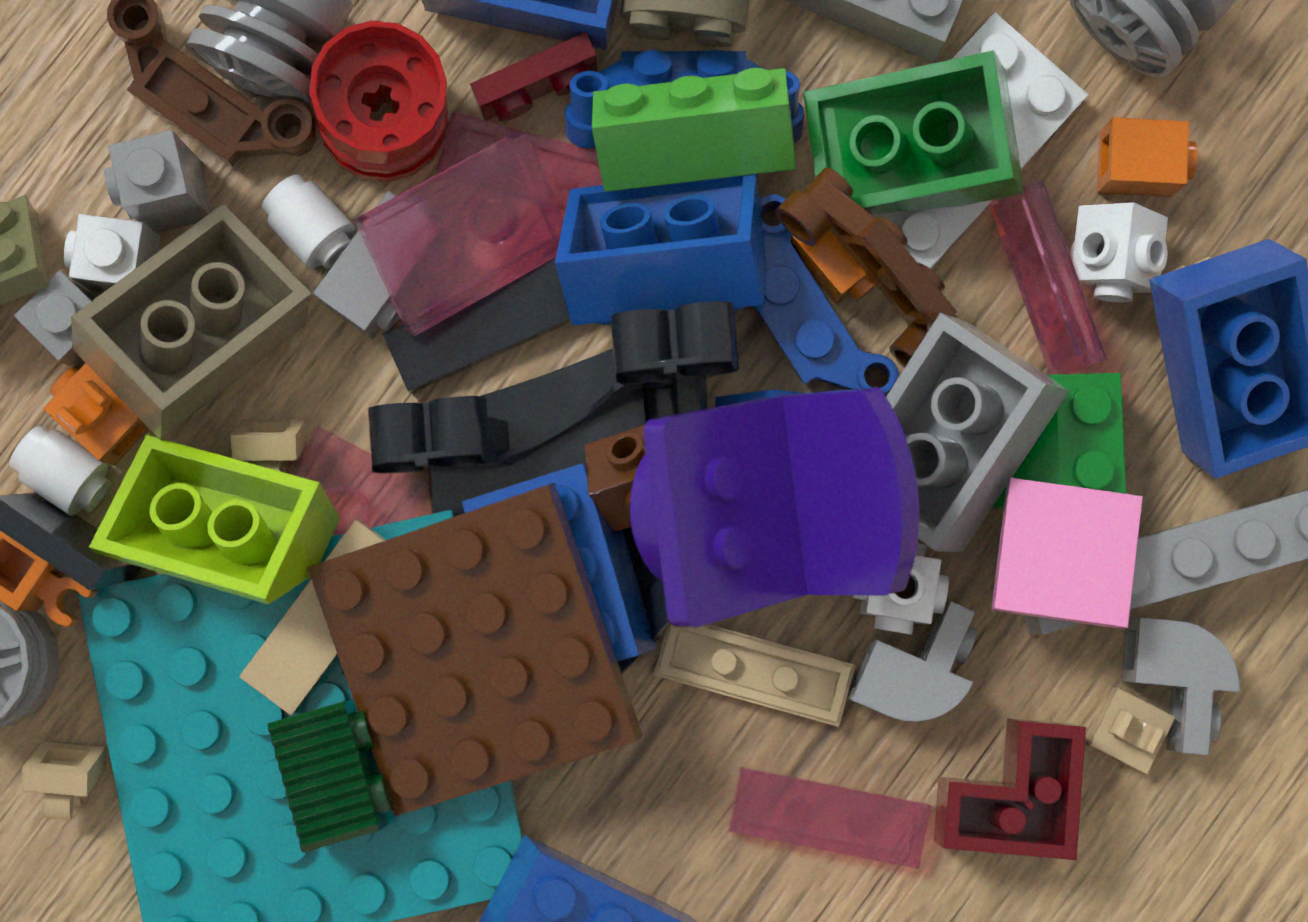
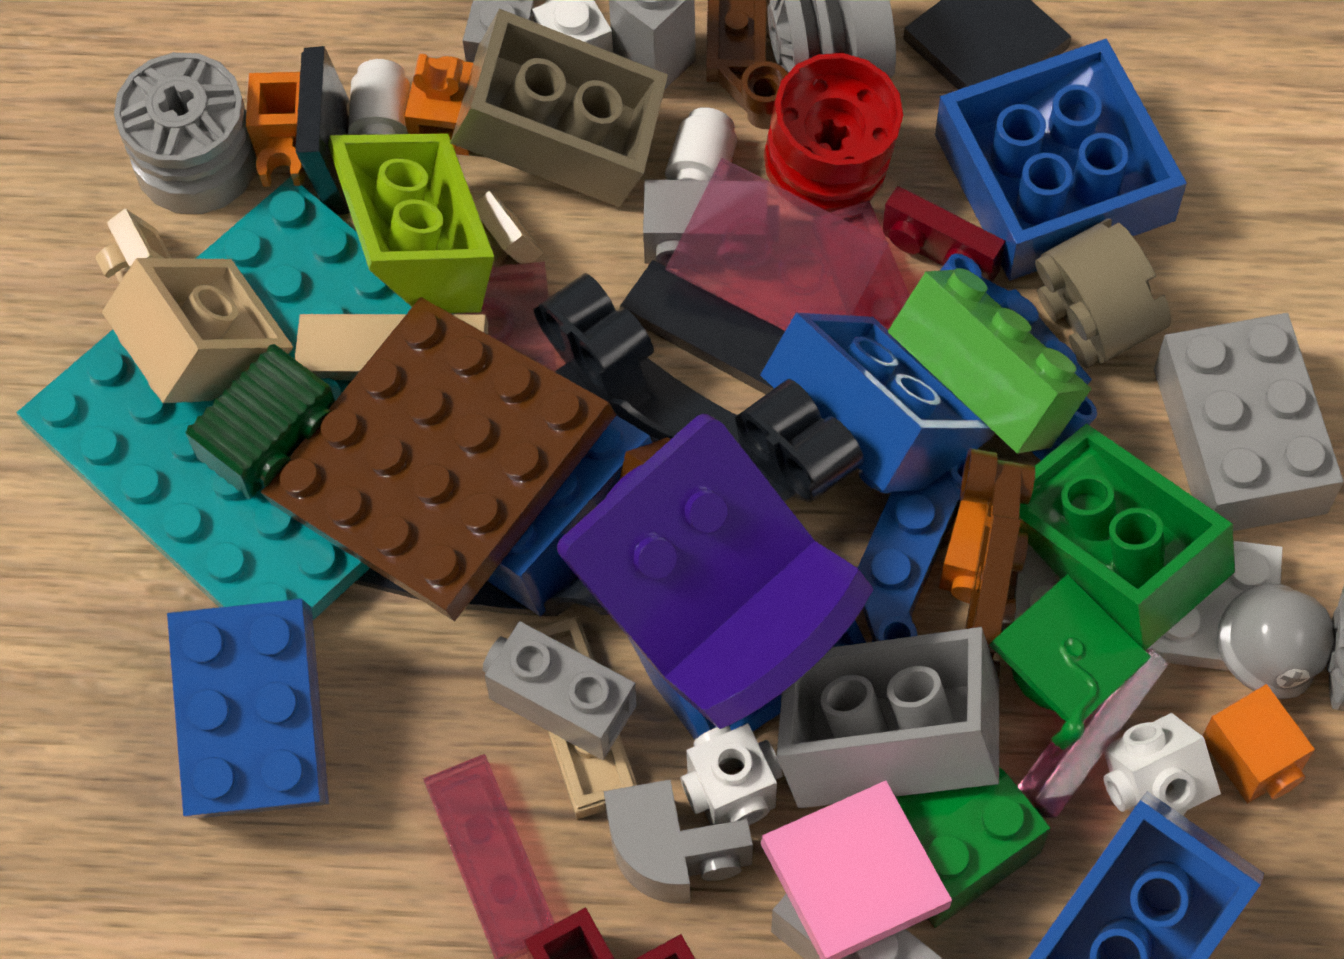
camera: 60 degrees right, 20 degrees down
none -> tan slope [102,258,293,403]
none -> light grey brick [482,621,637,760]
none -> green hat [989,574,1151,750]
none -> light grey helmet [1217,584,1335,699]

